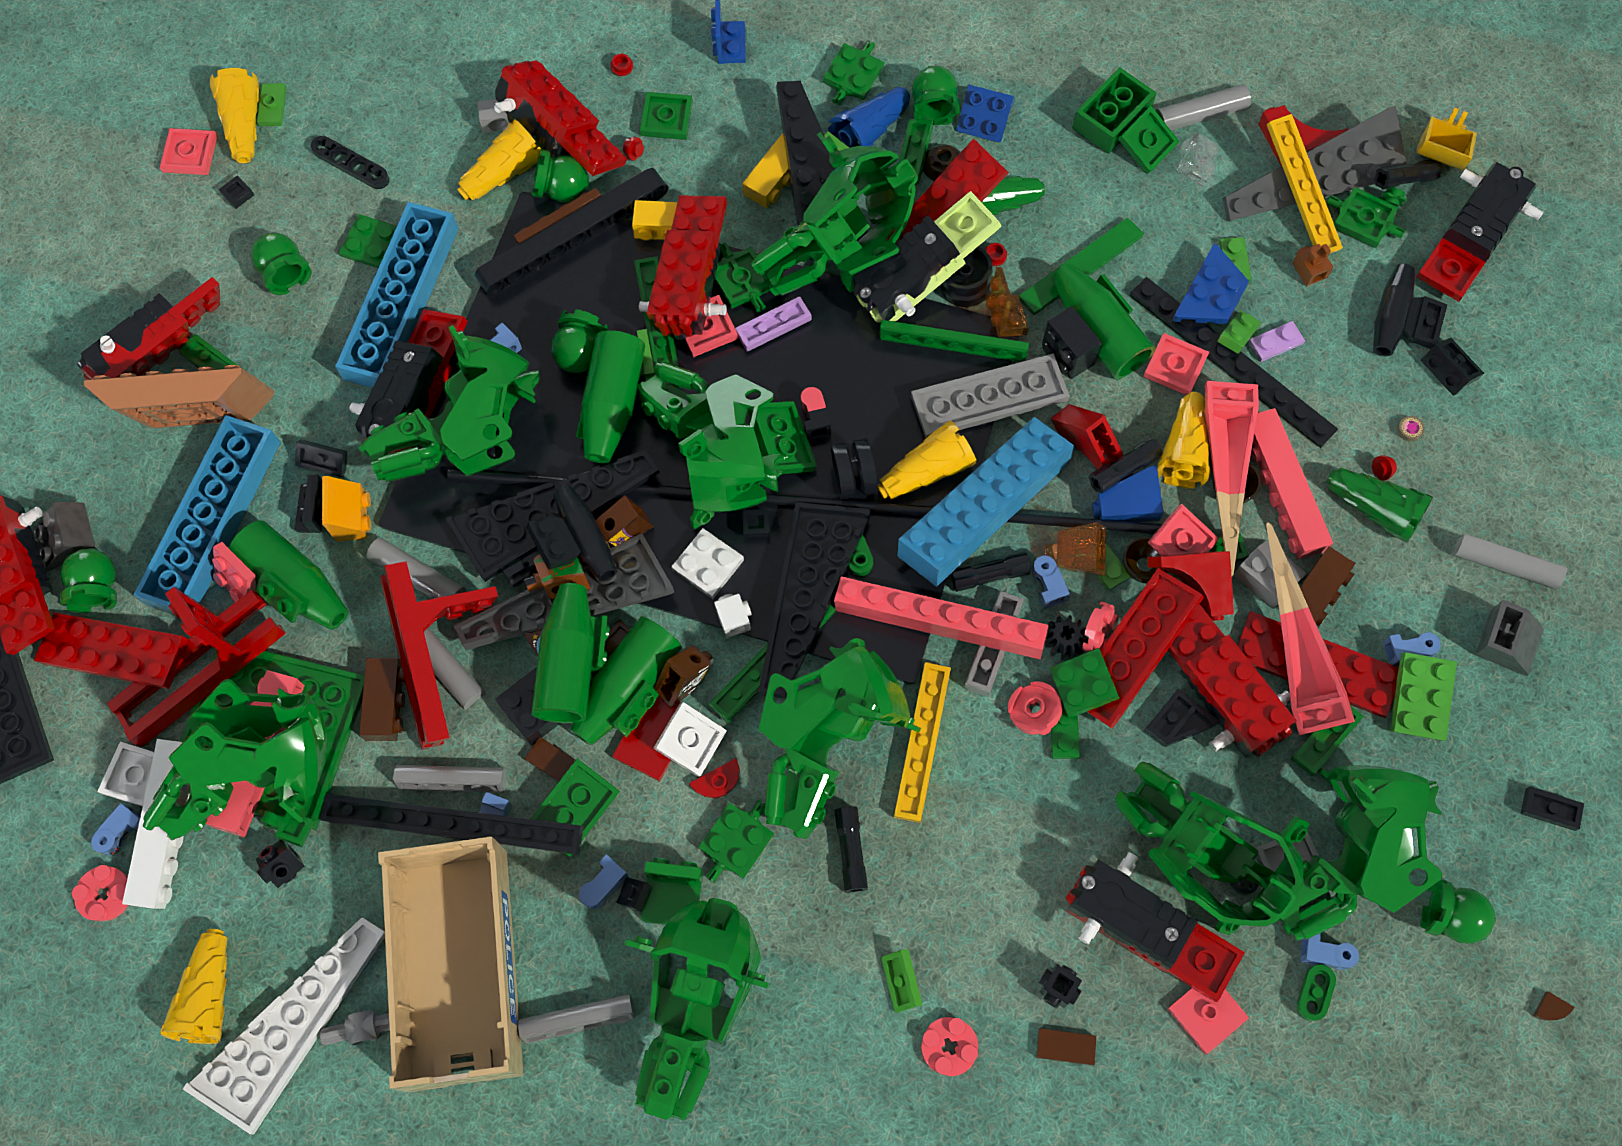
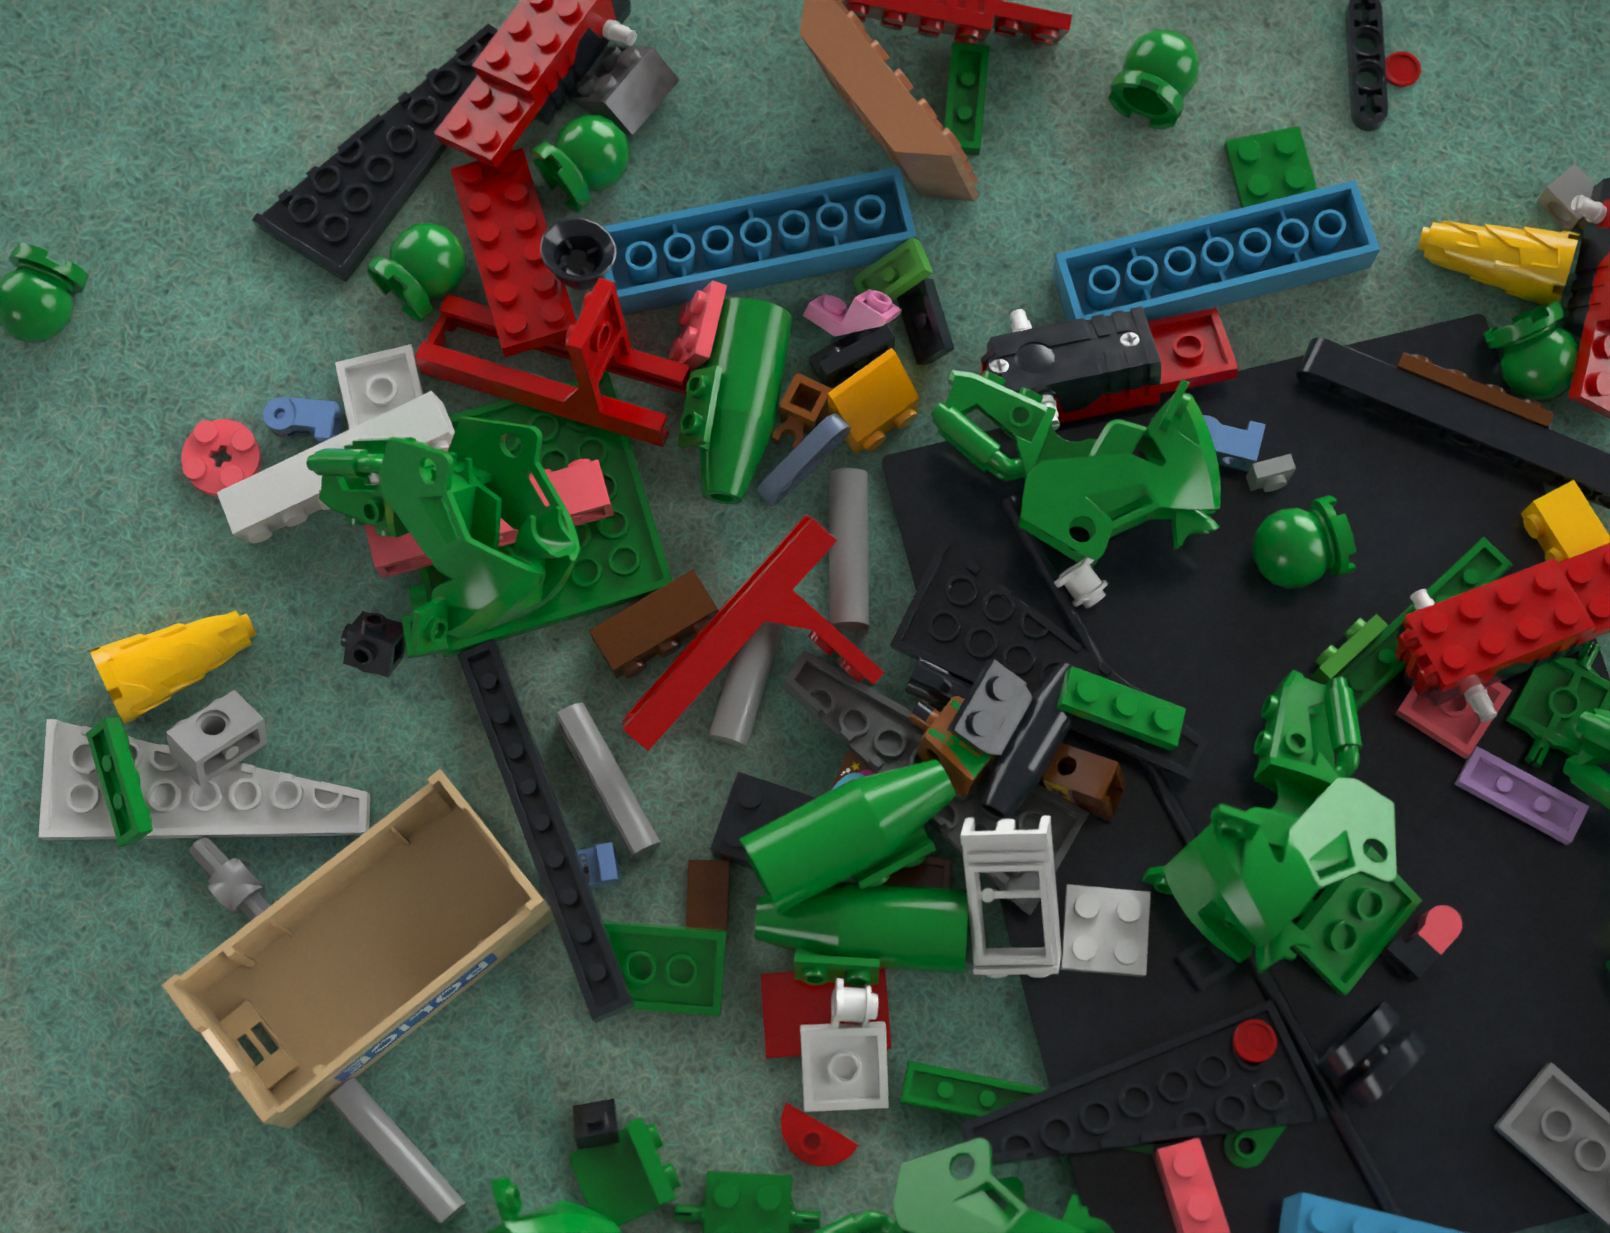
camera: 60 degrees right, 5 degrees up
green piece [576,331,645,463] -> none
medium blue leg [579,854,628,909] -> none
reddish brown torso [654,646,713,708] -> none
white brick [714,594,752,638] -> none
yellow cone [877,420,976,500] -> none
none -> green plate [86,716,153,847]
none -> light grey brick [166,690,268,786]
none -> green tile [366,223,466,323]
none -> black hat [540,217,617,291]
none -> sand blue beam [757,413,851,506]
none -> dark orange brick [771,372,832,451]
none -> bright pink slope [803,289,901,337]
none -> white brick [831,978,878,1029]
none -> bright green plate [852,237,933,301]
none -> white door [960,816,1062,978]
none -> white brick [1054,557,1108,609]
none -> green plate [1057,666,1186,751]
none -> red piece [1232,1019,1277,1064]
none -> light grey plate [1246,454,1296,492]
none -> red piece [1385,51,1421,87]

